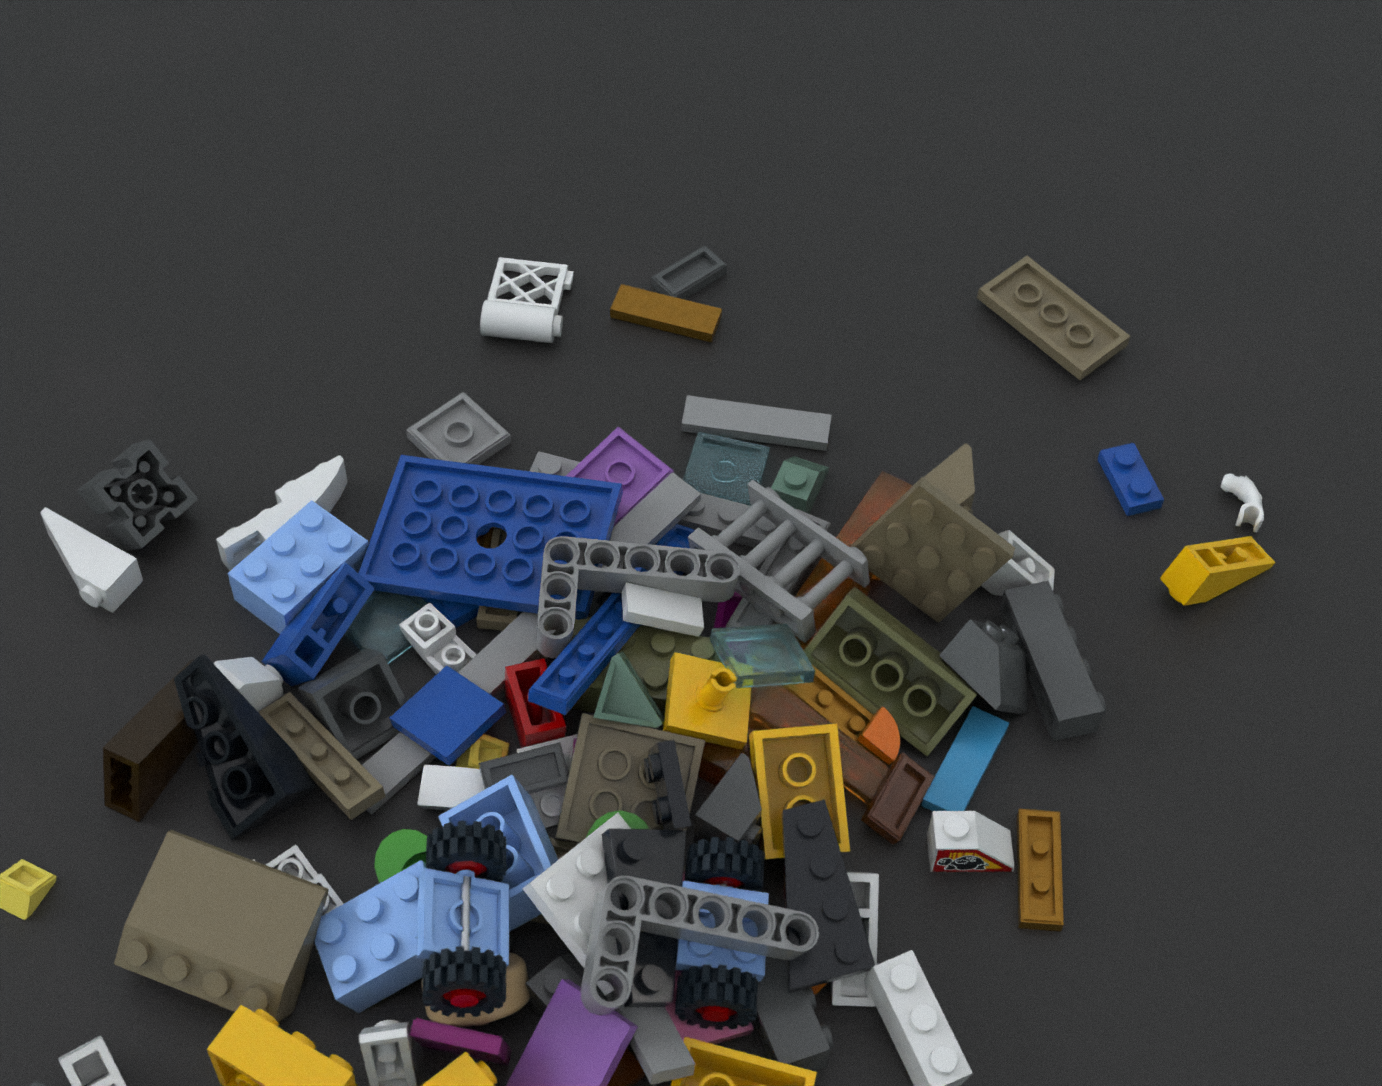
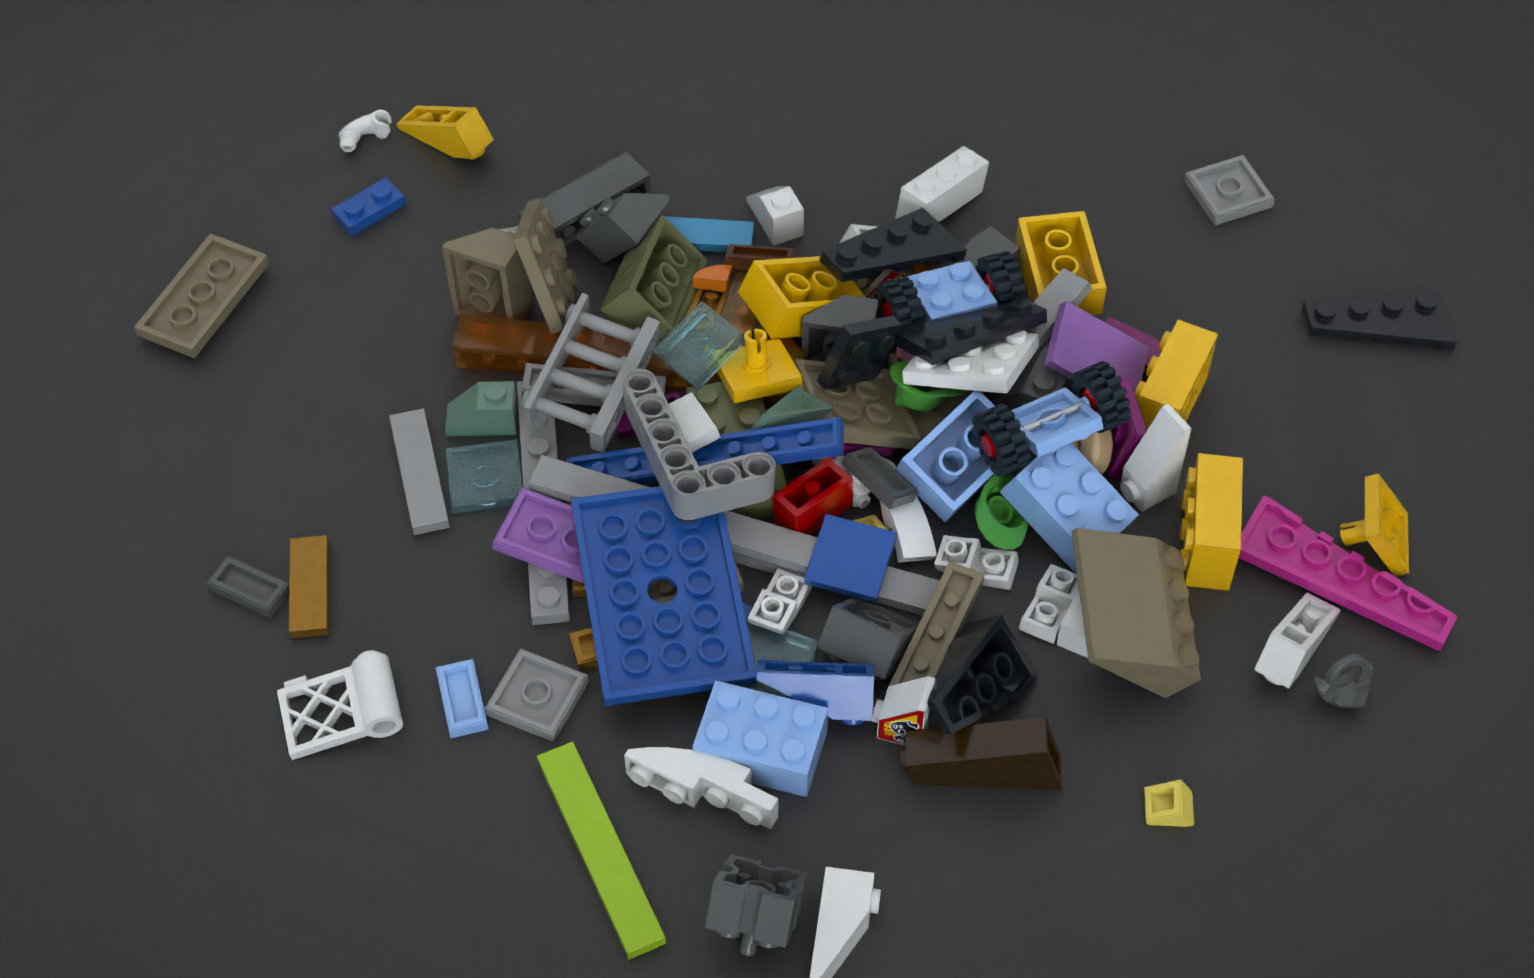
camera: 110 degrees left, 0 degrees up
light grey beam [581,876,819,1015] -> none
pearl gold tile [1017,809,1064,932] -> none
none -> light blue tile [435,659,489,738]
none -> lime tile [537,741,666,960]
none -> white slope [934,535,1019,590]

